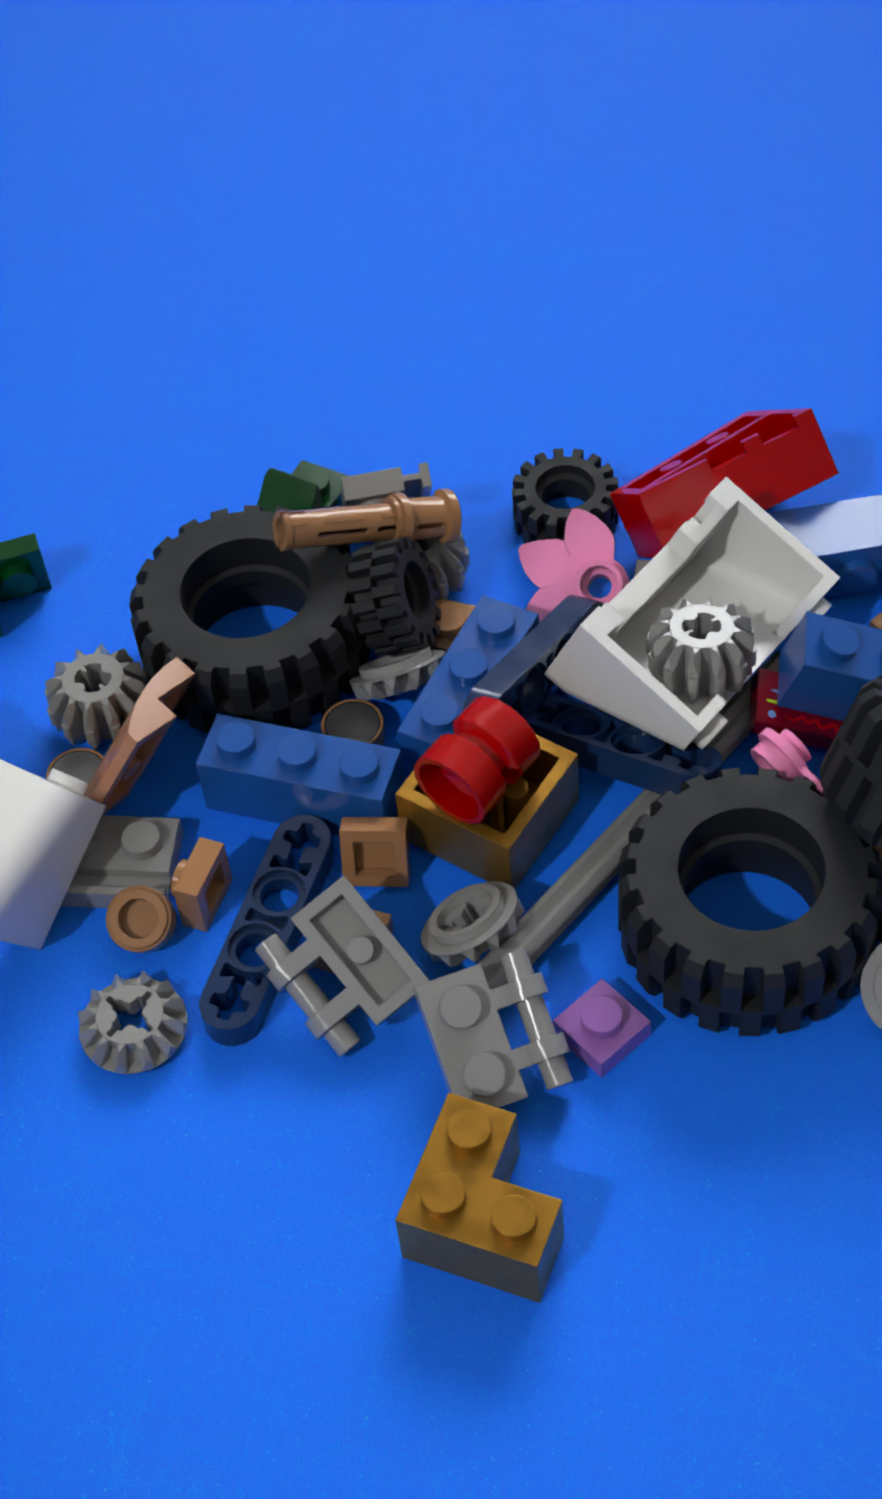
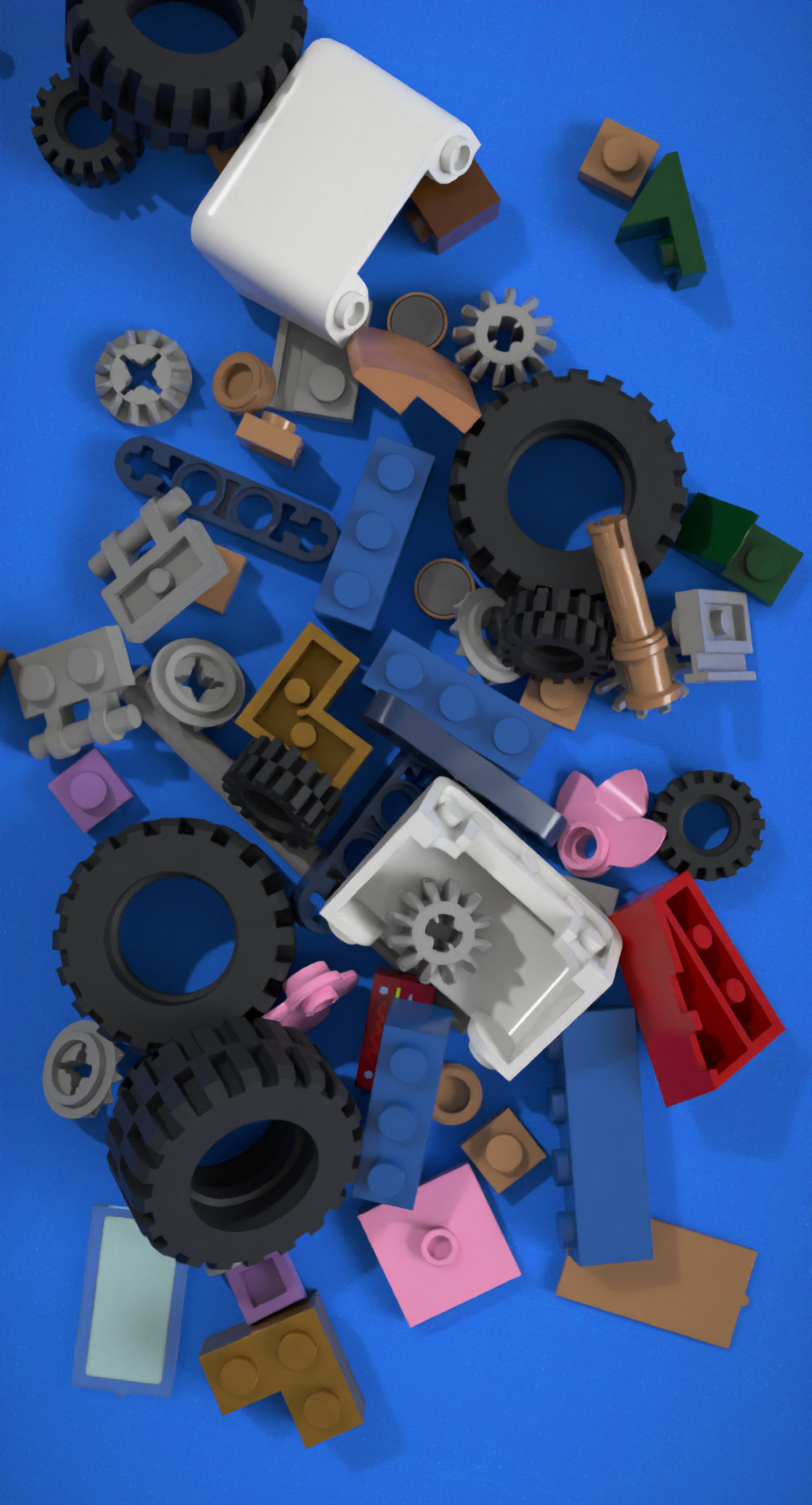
camera: 85 degrees right, 35 degrees up
medium nougat plate [339,817,411,887] -> none
red wheel [414,696,540,824] -> none
none -> black tyre [221,736,343,850]

